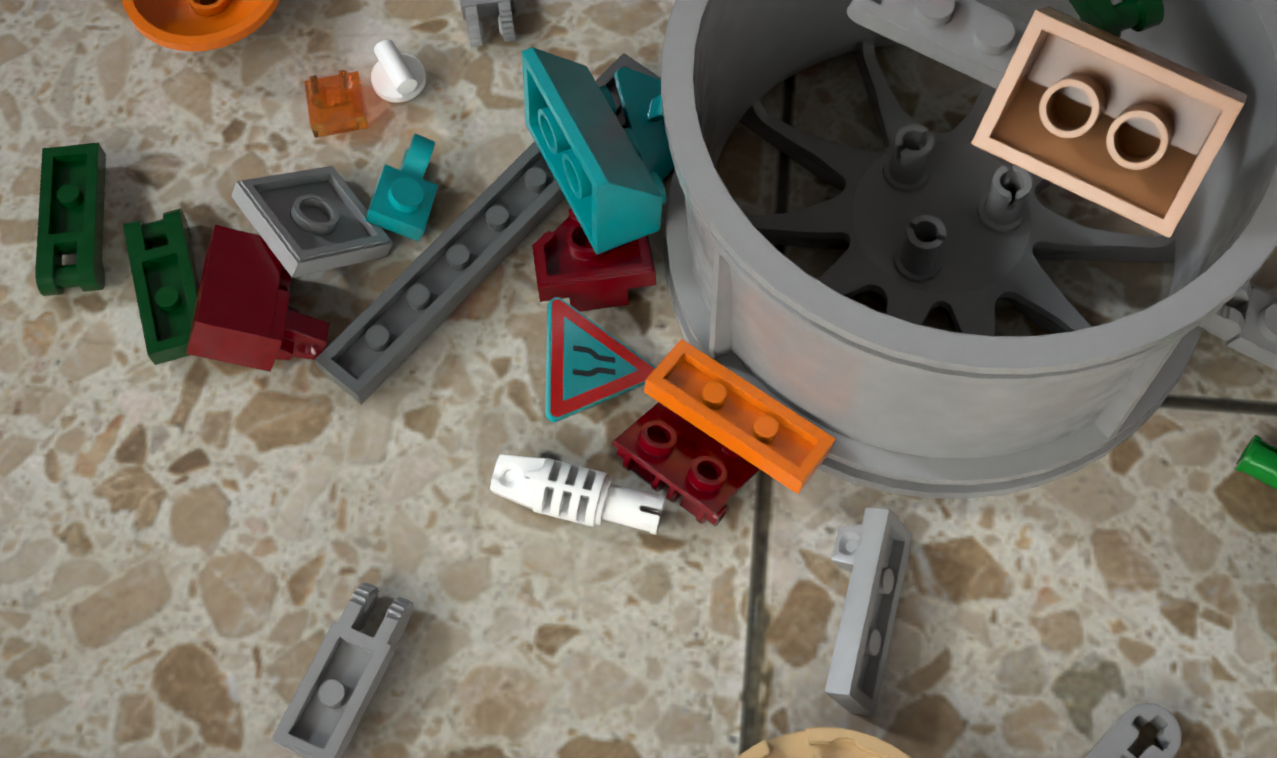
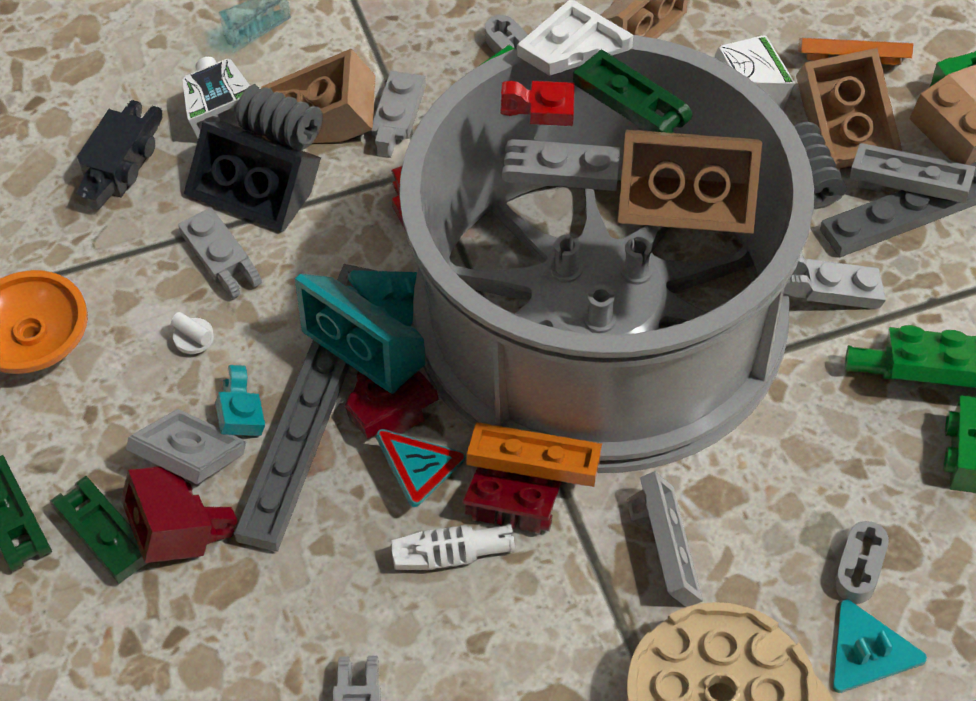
camera: 25 degrees left, 10 degrees down
clear orange tile [304,70,369,138] -> none

